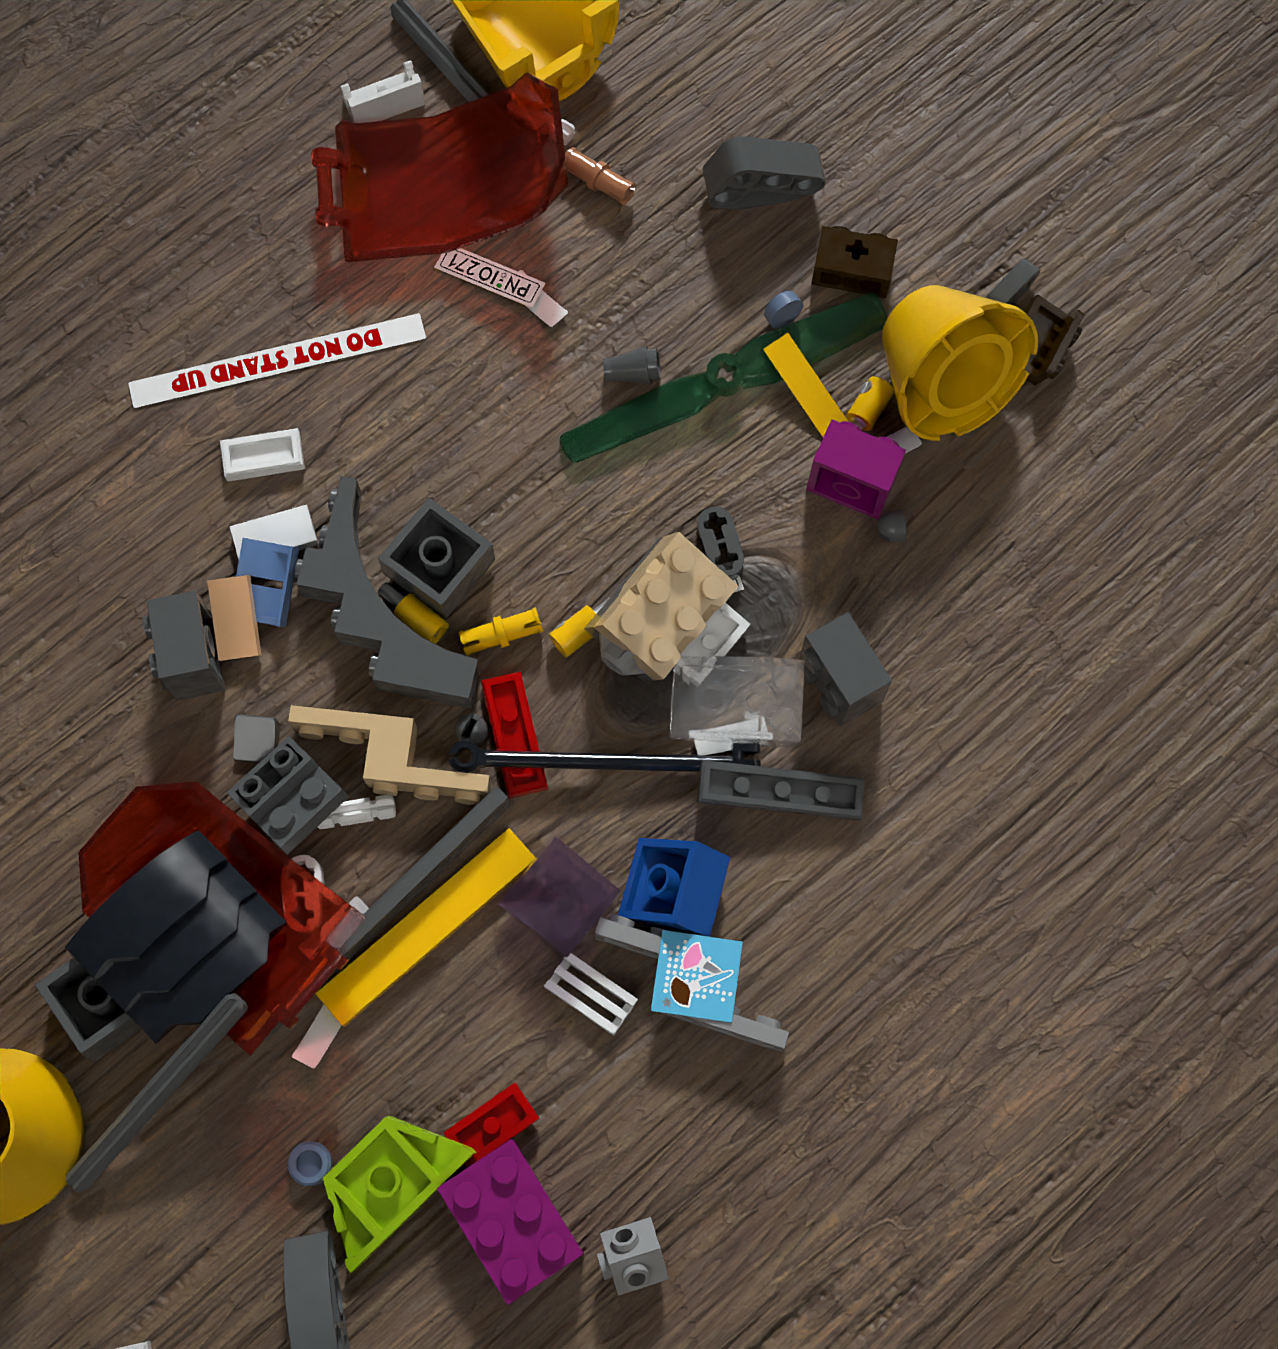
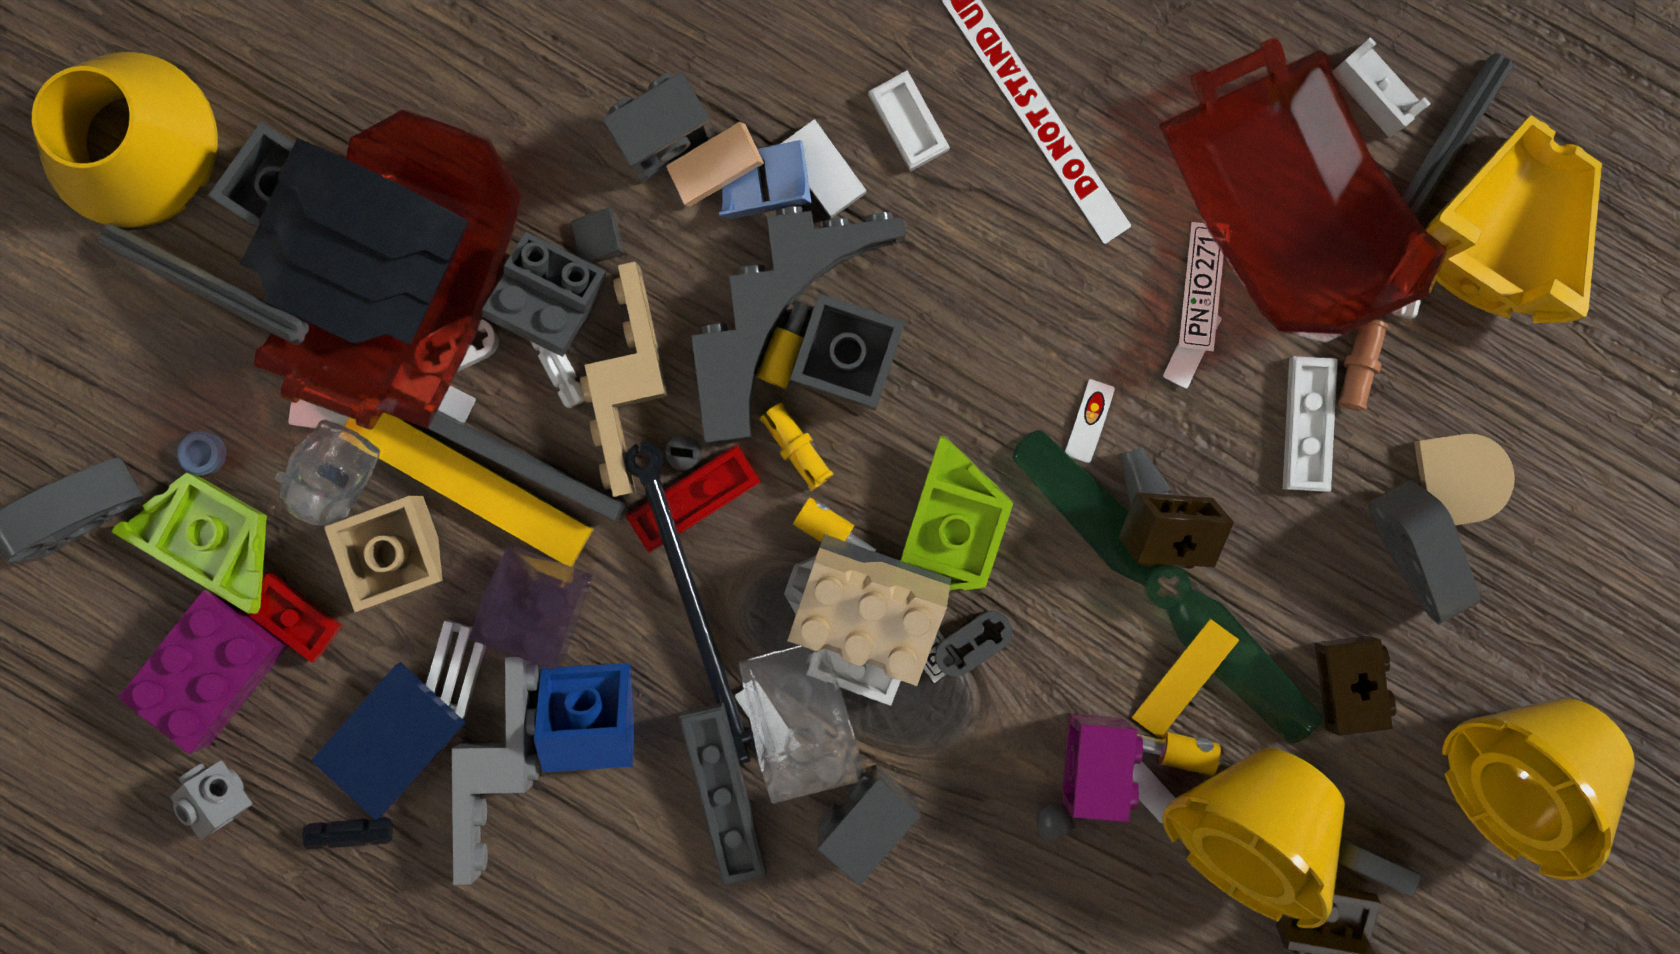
camera: 75 degrees right, 15 degrees up
medium azure sticker [651,930,743,1023] -> none
sand blue tile [764,291,803,329] -> none
none -> clear helmet [275,419,380,526]
none -> black axle [302,818,393,849]
none -> dark blue tile [311,662,466,821]
none -> tan slope [324,496,443,613]
none -> lime wing [900,435,1013,591]
none -> white sticker [1064,379,1115,463]
none -> dark brown brick [1119,492,1234,569]
none -> white tile [1283,356,1338,492]
none -> tan tile [1414,434,1515,525]
none -> yellow cone [1442,698,1635,880]

